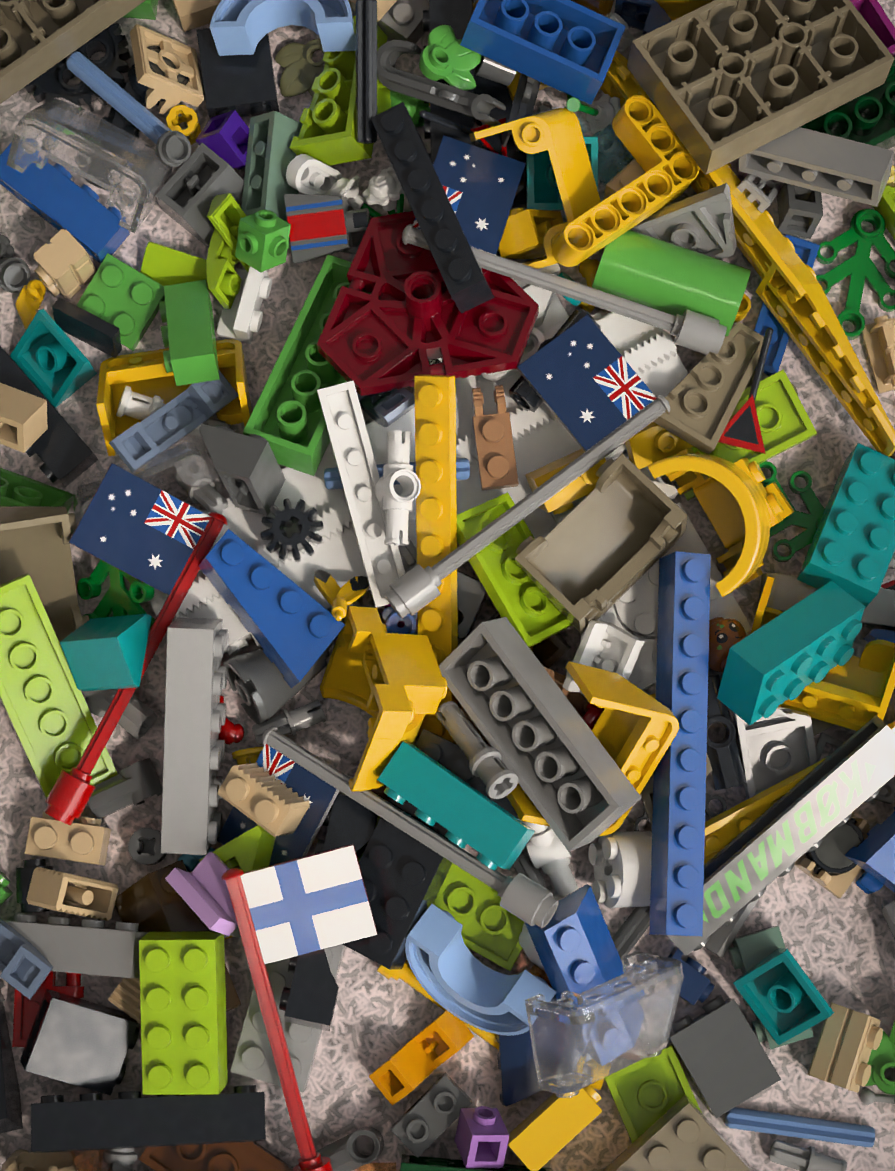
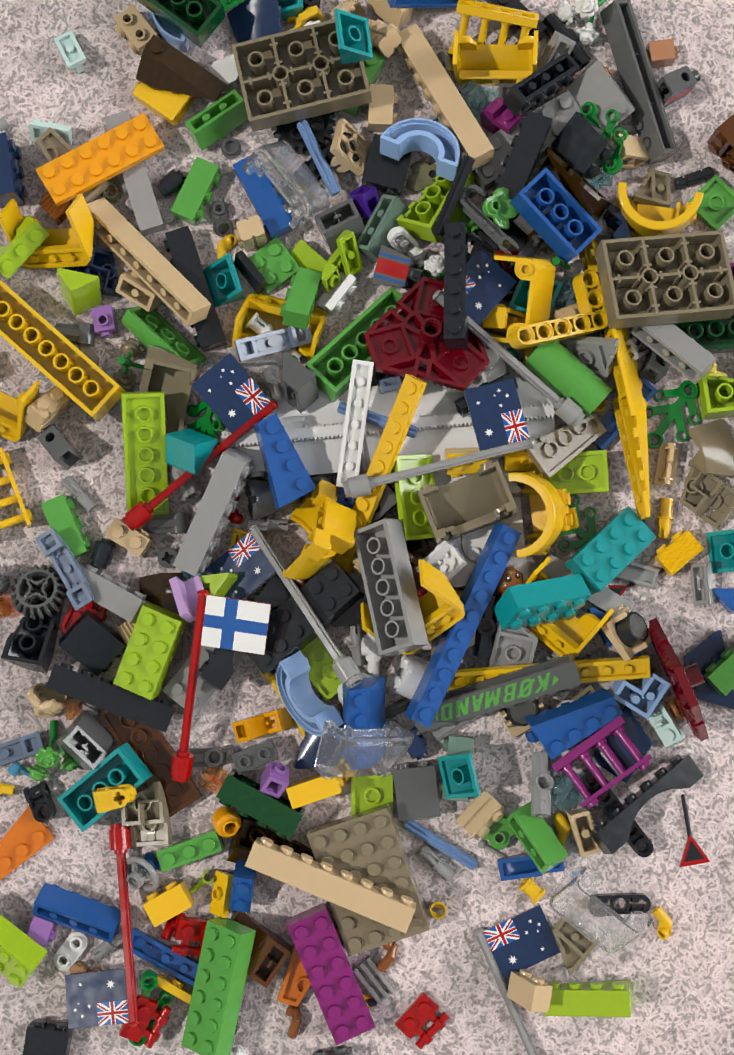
camera: 30 degrees right, 5 degrees up
tan brick [26,867,119,921] -> none
dark grey plate [156,131,191,167] -> none
yellow bush [166,105,201,145] -> none
tan brick [218,763,310,837] -> none
bright green brick [235,209,291,273] -> none
black gear [260,498,324,562] -> none
yellow piece [314,570,369,621] -> none
white pin [375,430,421,546] -> none
teal brick [377,741,535,871] -> none
light grey pin [436,701,519,799] -> none
medium nougat hinge [472,385,519,491] -> none
black piece [718,327,773,454] -> none

